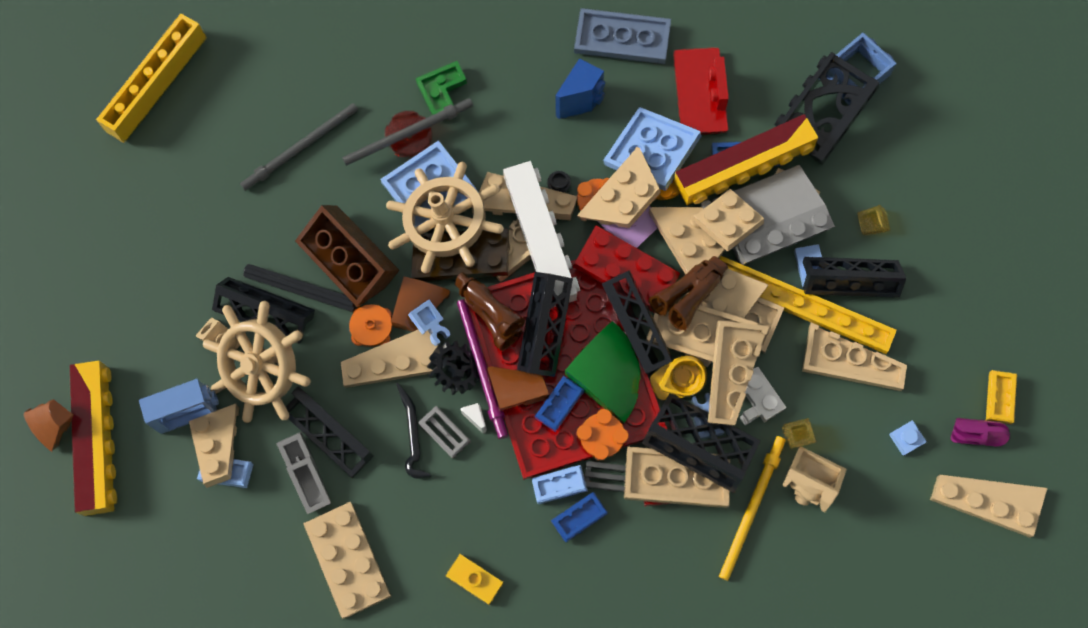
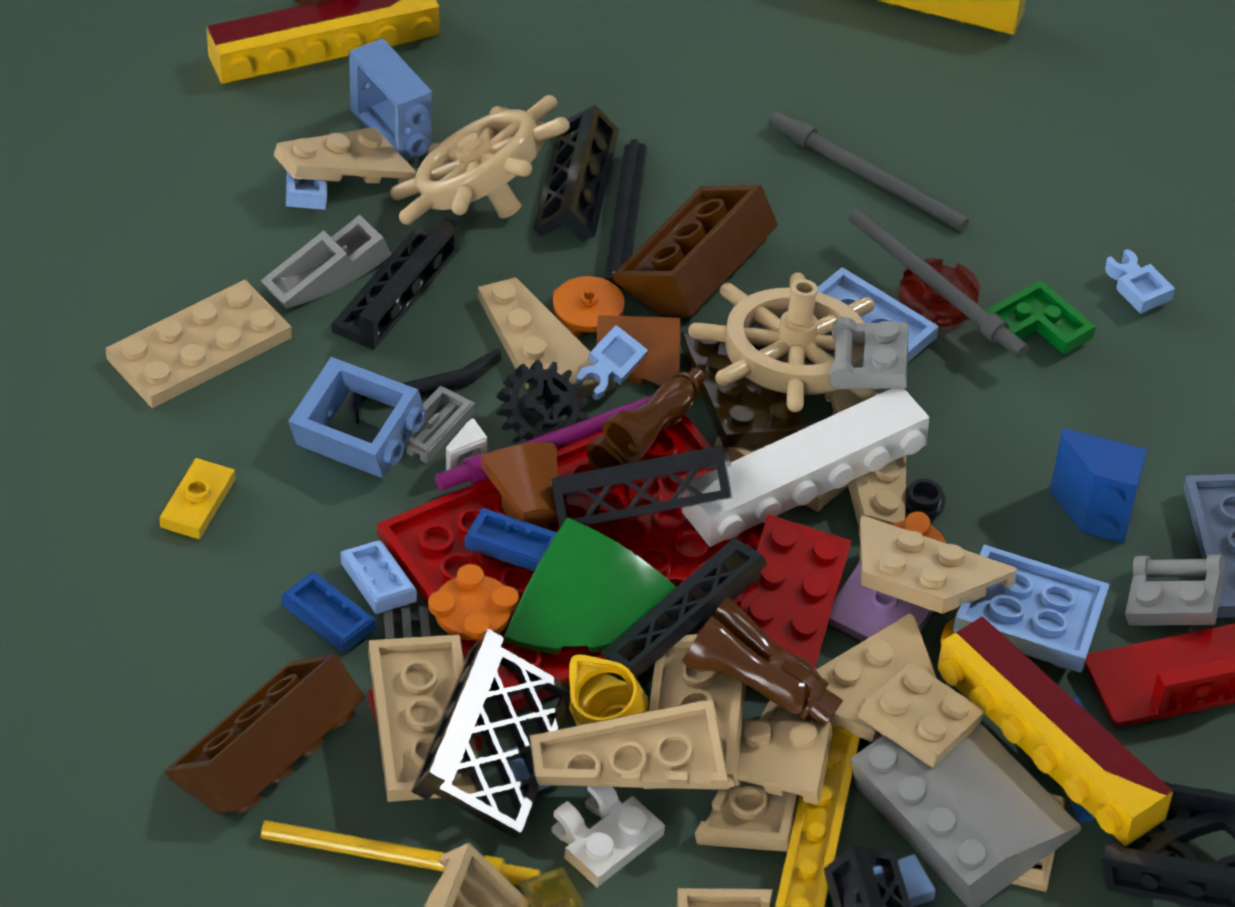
camera: 70 degrees right, 25 degrees down
none -> reddish brown slope [164,654,365,813]
none -> medium blue window [288,357,426,479]
none -> light grey plate [829,317,909,389]
none -> light blue plate [1105,249,1175,314]
none -> light grey plate [1125,554,1225,626]

